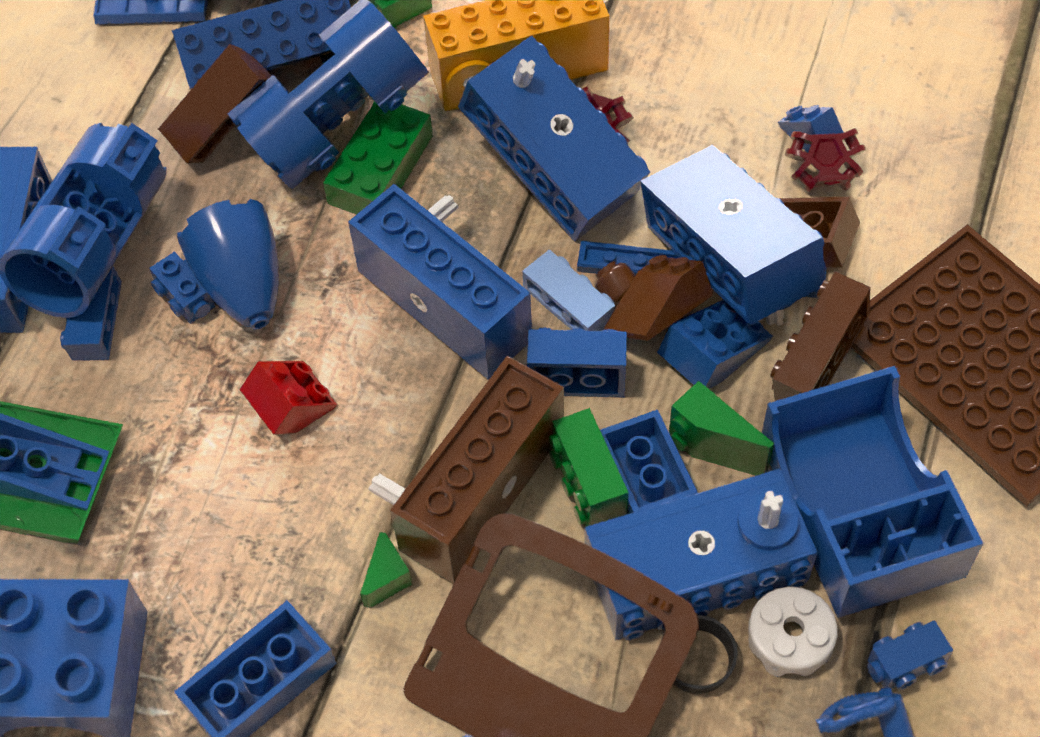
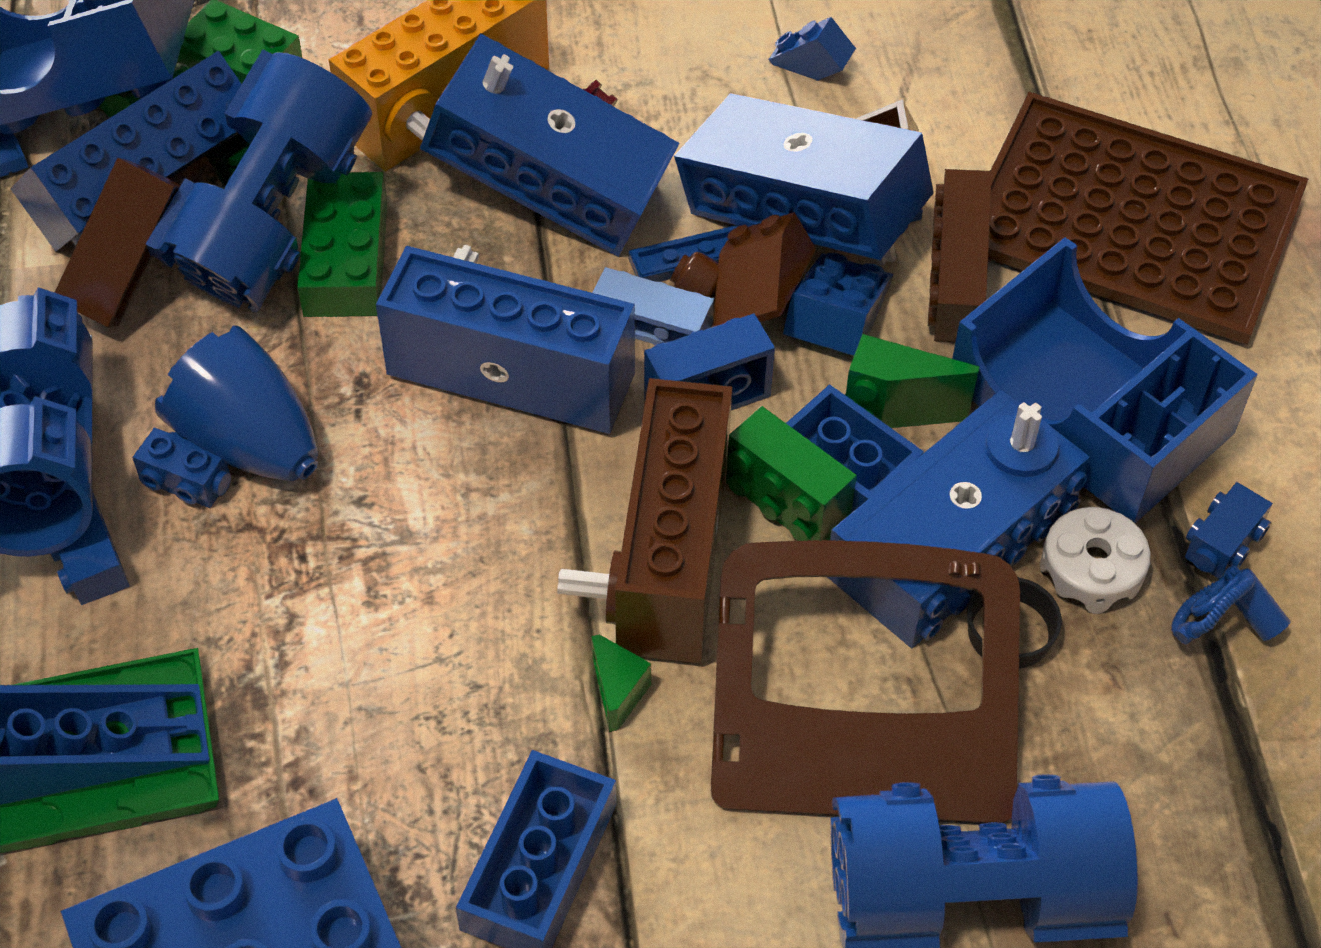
camera: 30 degrees left, 5 degrees down
red slope [239,361,337,435] -> none
dark red piece [785,128,866,193] -> none

